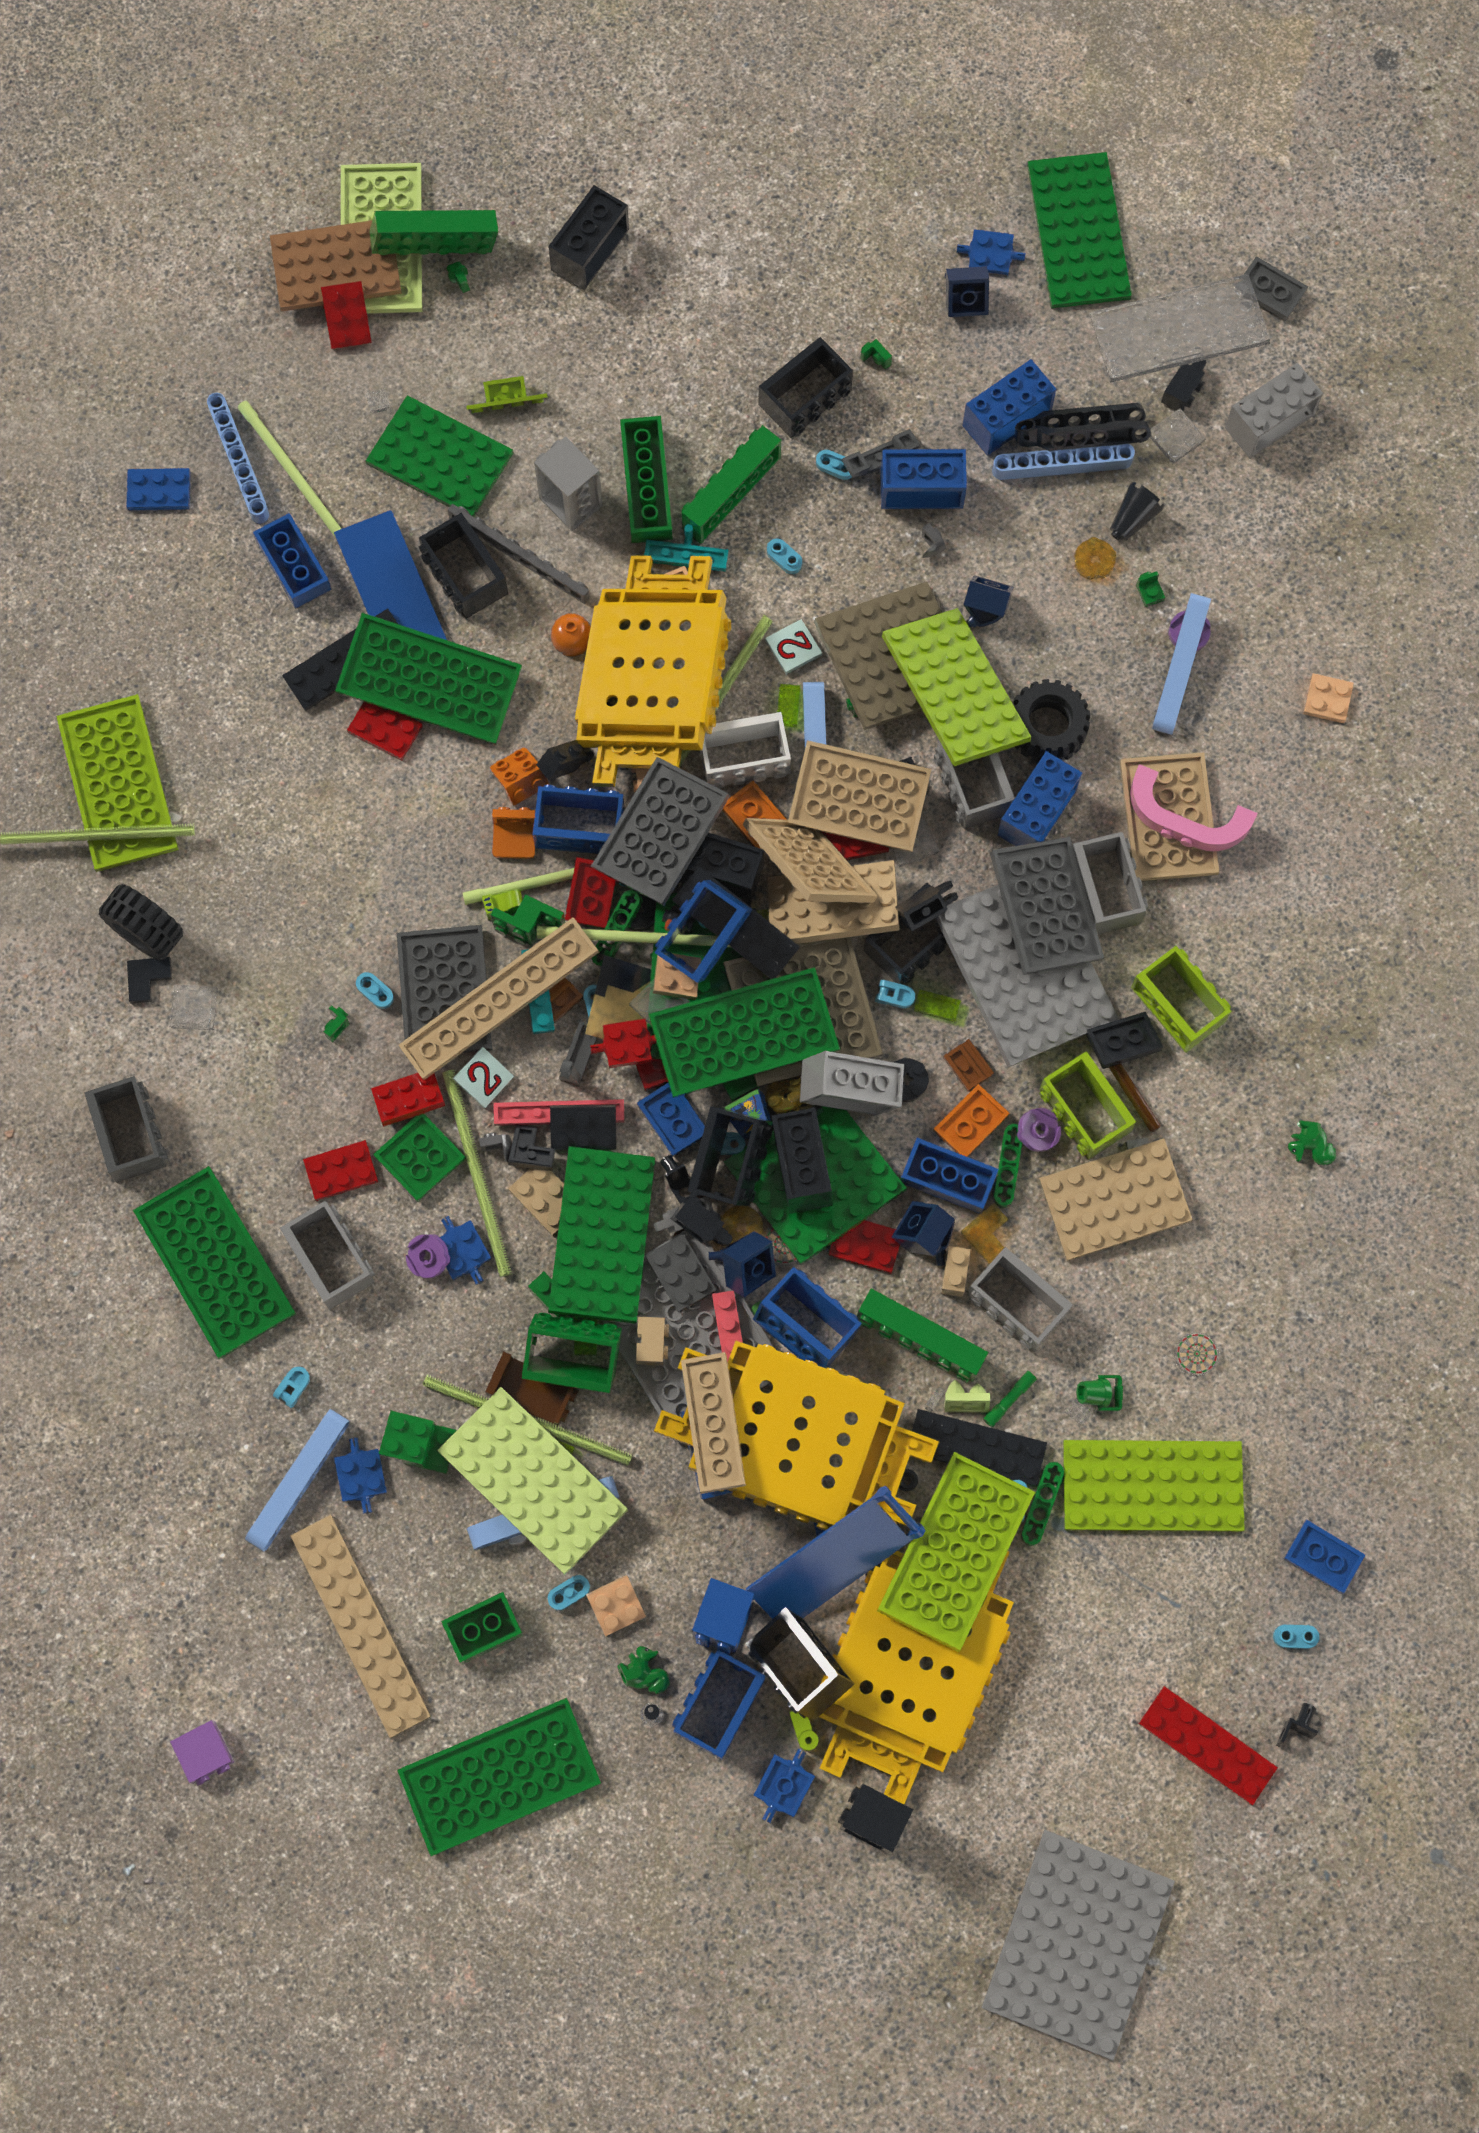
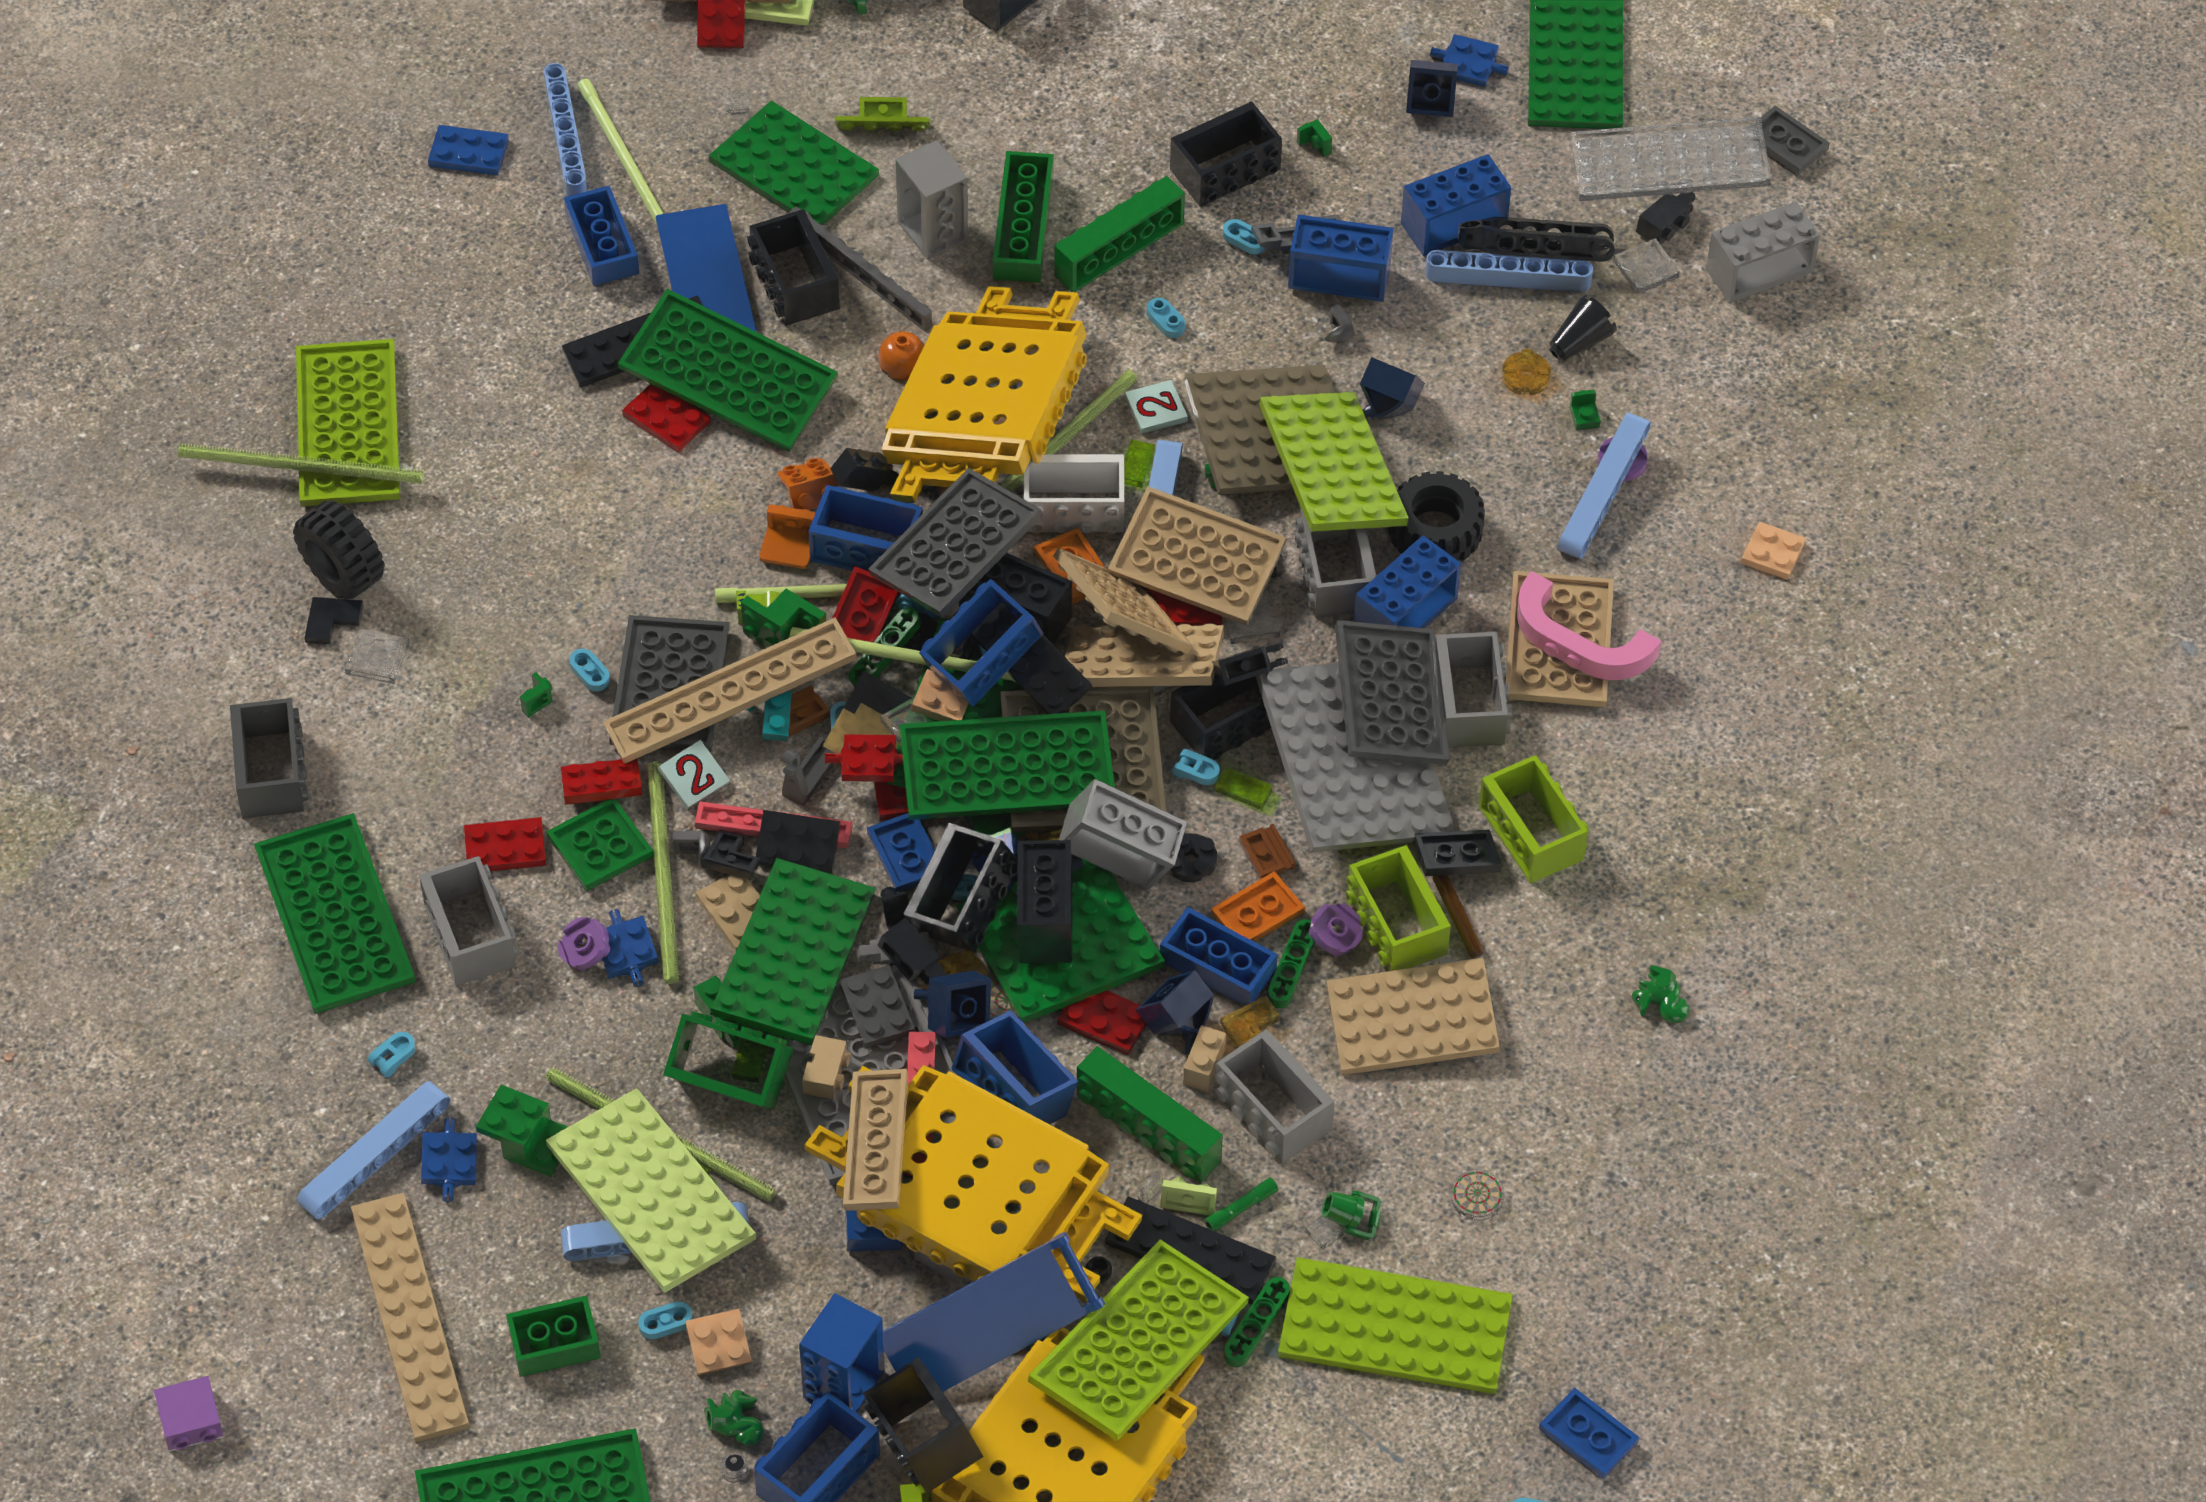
camera: 10 degrees right, 20 degrees down
reddish brown panel [485,1351,579,1426] -> none
teal plate [644,524,729,572] -> none

